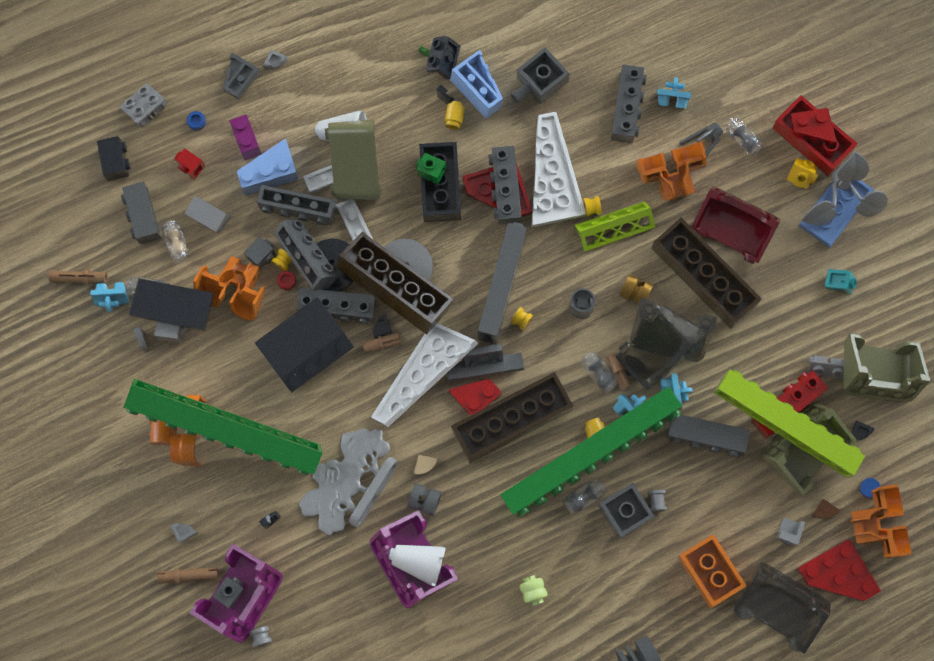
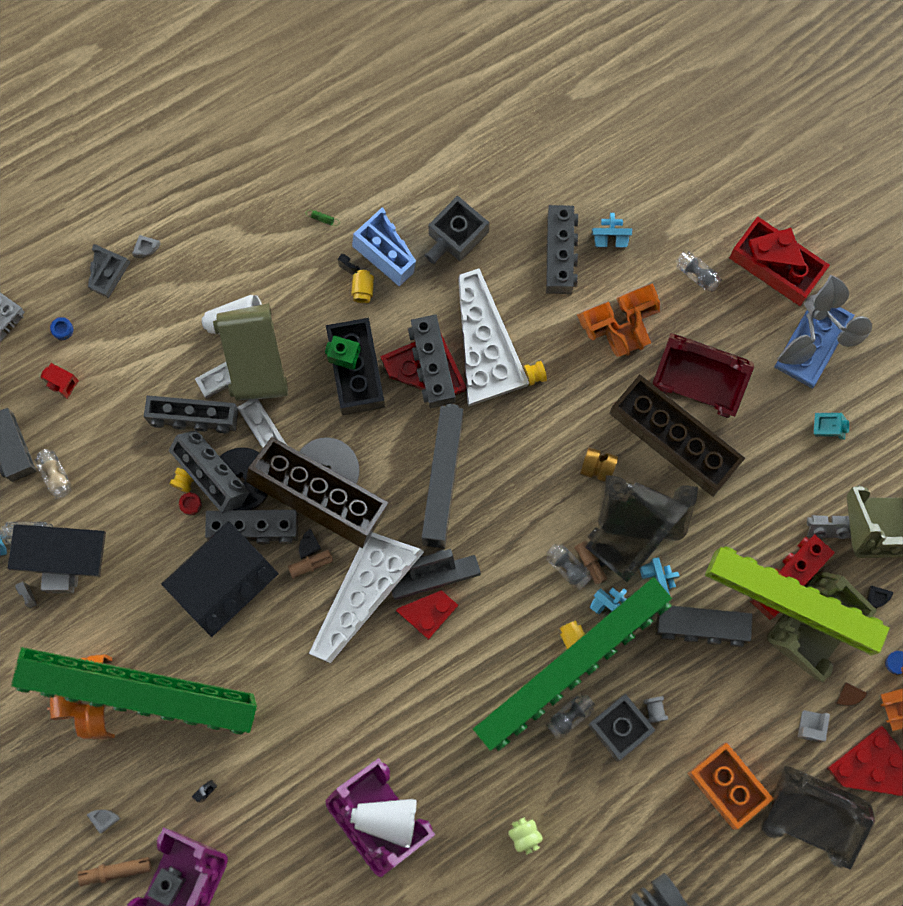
camera: 10 degrees left, 0 degrees up
light grey hinge [185,196,231,232] -> none
orange piece [193,256,265,321] -> none
magenta brick [229,114,262,160] -> none
light blue wedge [237,138,299,195] -> none
dark grey brick [243,236,275,270] -> none
light grey plant [299,428,398,536] -> none
dark grey wheel [407,483,442,516] -> none
tan tile [414,455,438,475] -> none
black bracket [425,36,461,80] -> none
dark brown brick [451,372,573,464] -> none
yellow wheel [510,307,533,331] -> none
dark grey wheel [569,288,596,319] -> none
lime fence [575,201,655,252] -> none
dark grey plant [679,123,723,157] -> none
yellow brick [786,157,818,189] -> none

